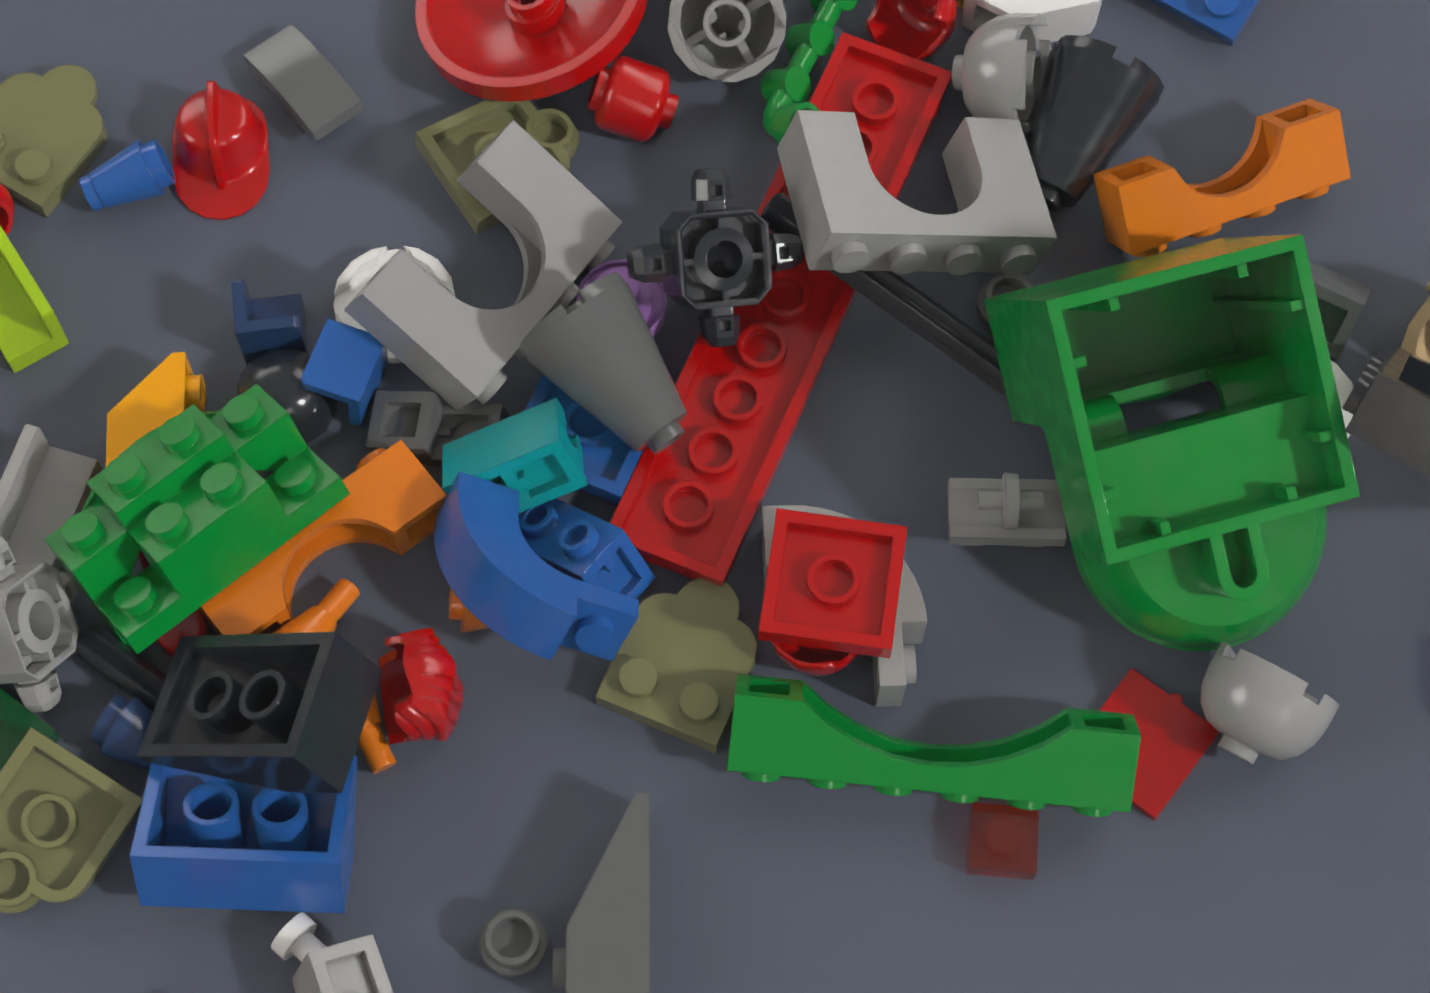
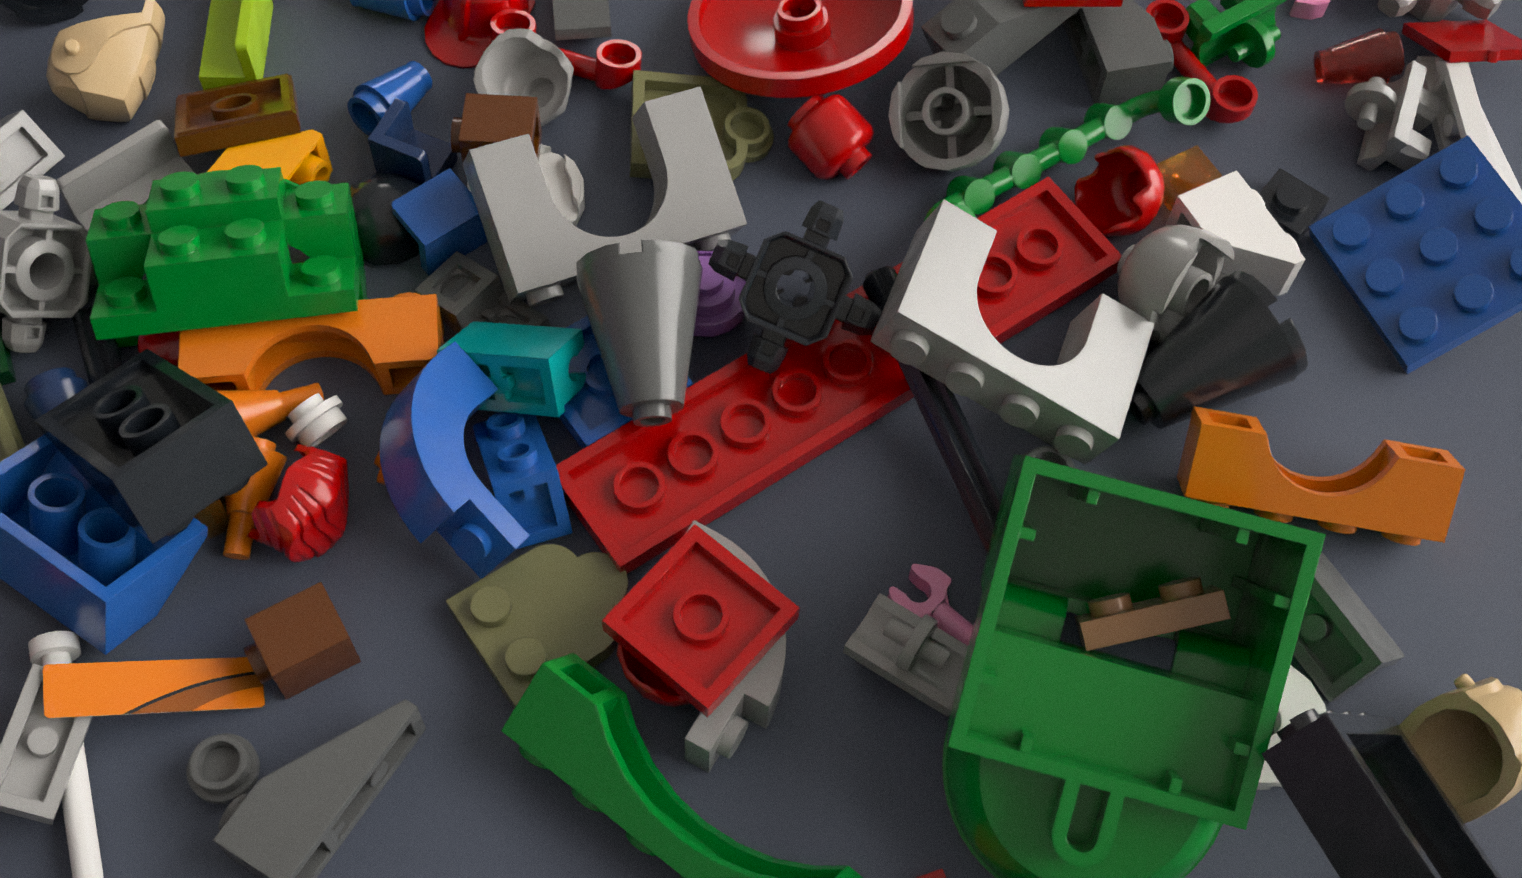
camera: 30 degrees right, 5 degrees down
none -> orange sticker [42,657,265,718]
none -> reddish brown tile [174,73,301,157]
none -> reddish brown brick [243,582,361,700]
none -> white plate [285,393,348,447]
none -> blue cone [347,61,433,136]
none -> reddish brown brick [451,93,542,178]
none -> light grey hair [473,29,574,128]
none -> red bar [490,9,642,89]
none -> bright pink bar [887,564,973,646]
none -> medium nougat plate [1074,576,1231,651]

